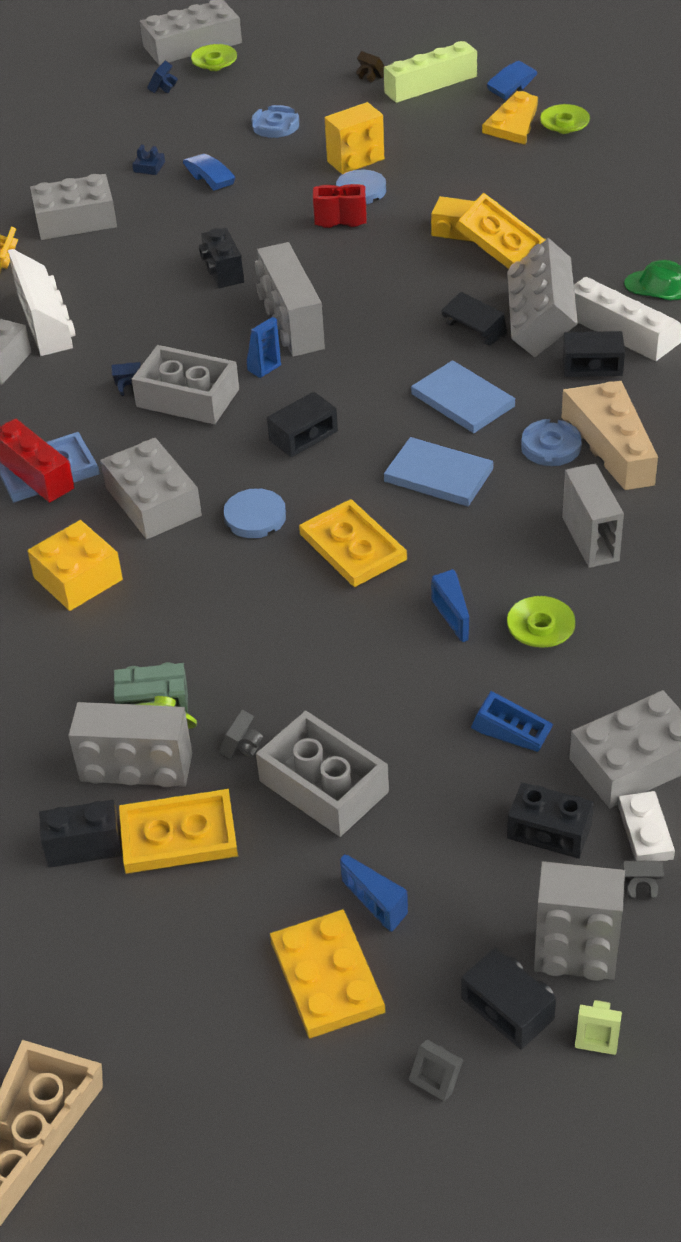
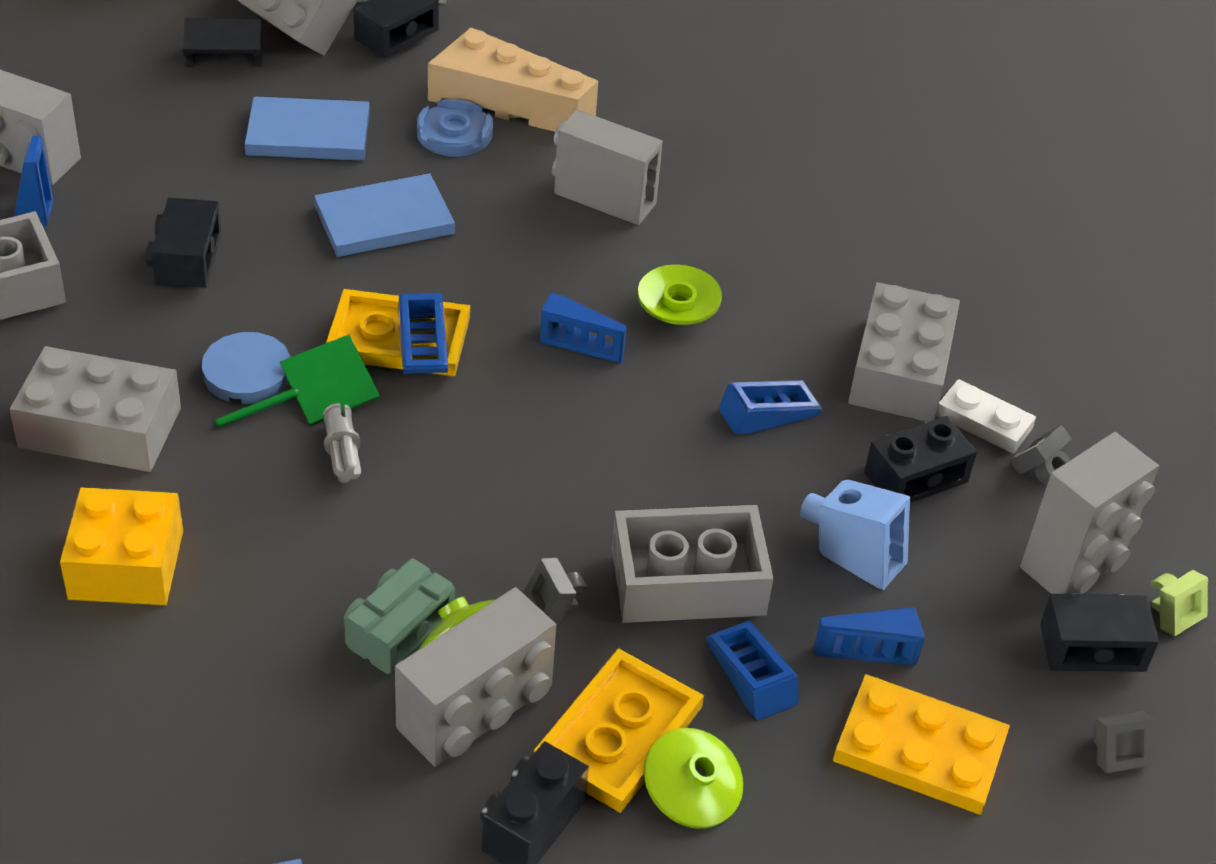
camera: 55 degrees left, 0 degrees up
none -> green piece [214,334,380,427]
none -> light grey axle [323,403,361,483]
none -> blue slope [398,293,448,374]
none -> lime dish [644,728,743,829]
none -> blue slope [707,620,799,720]
none -> light blue torso [800,480,910,590]

